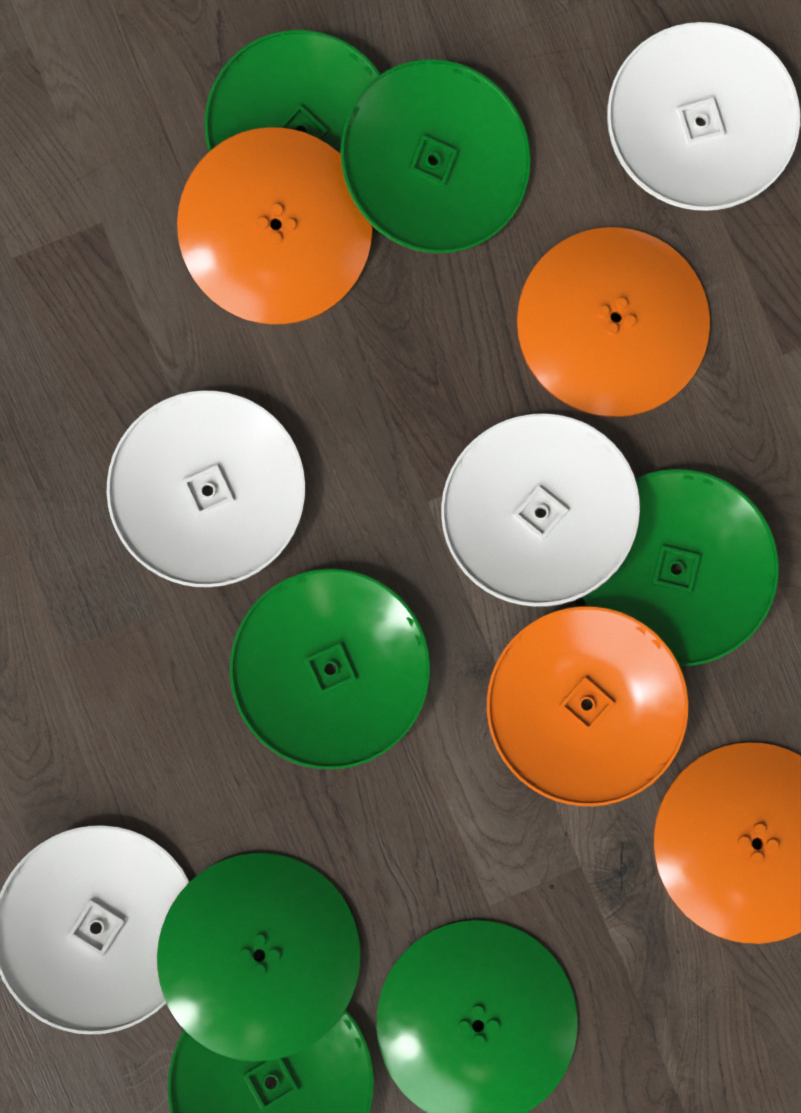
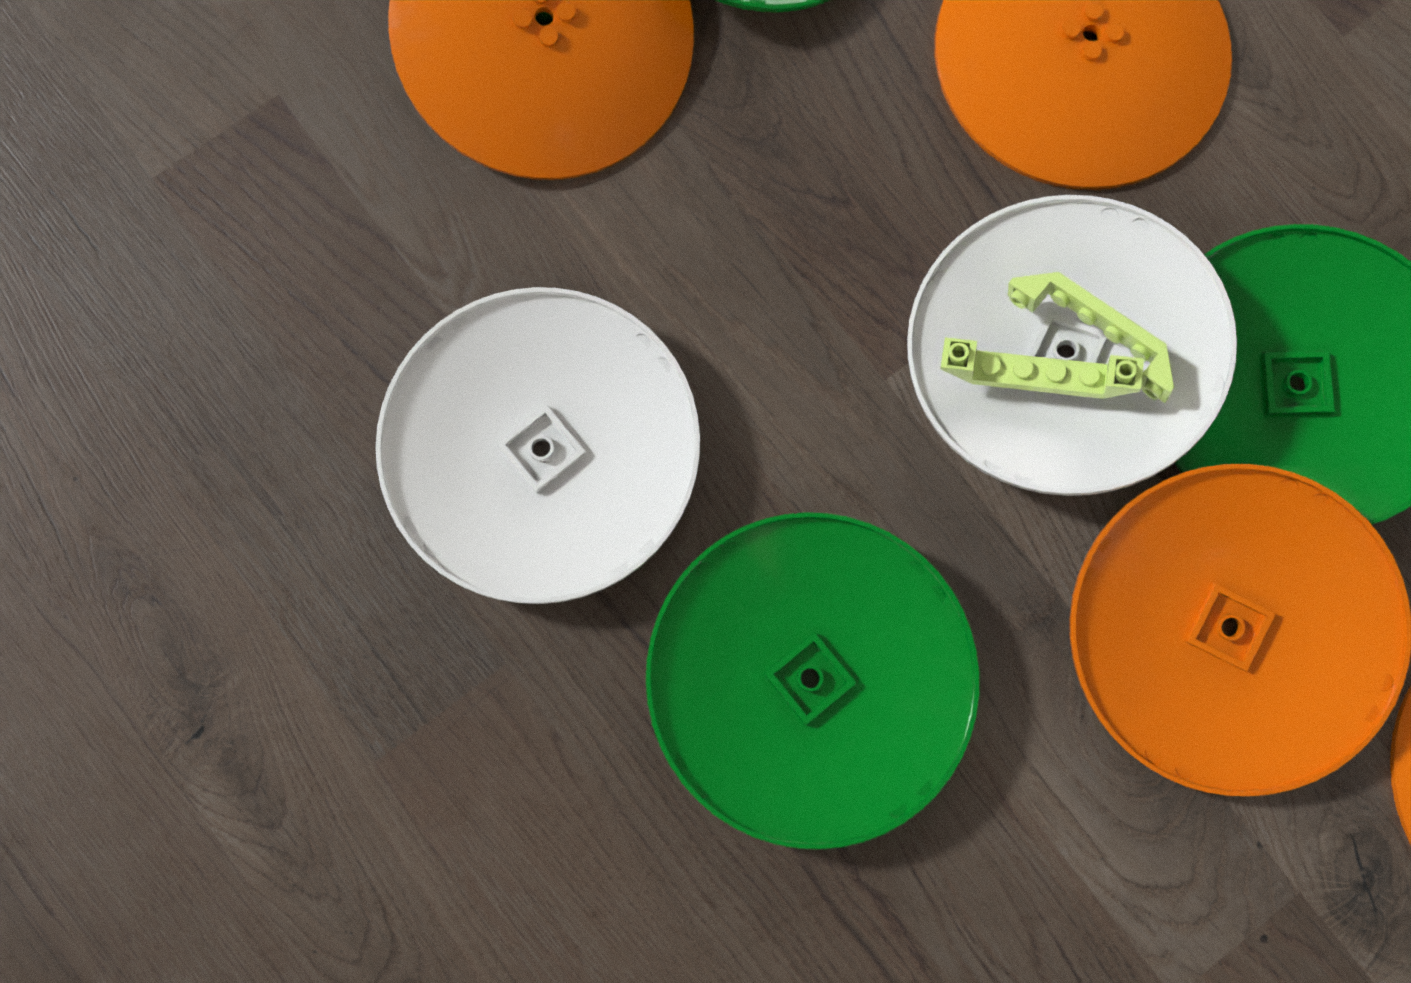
camera: 10 degrees left, 5 degrees down
none -> yellowish green slope [940,337,1144,399]
none -> yellowish green slope [1007,272,1174,403]

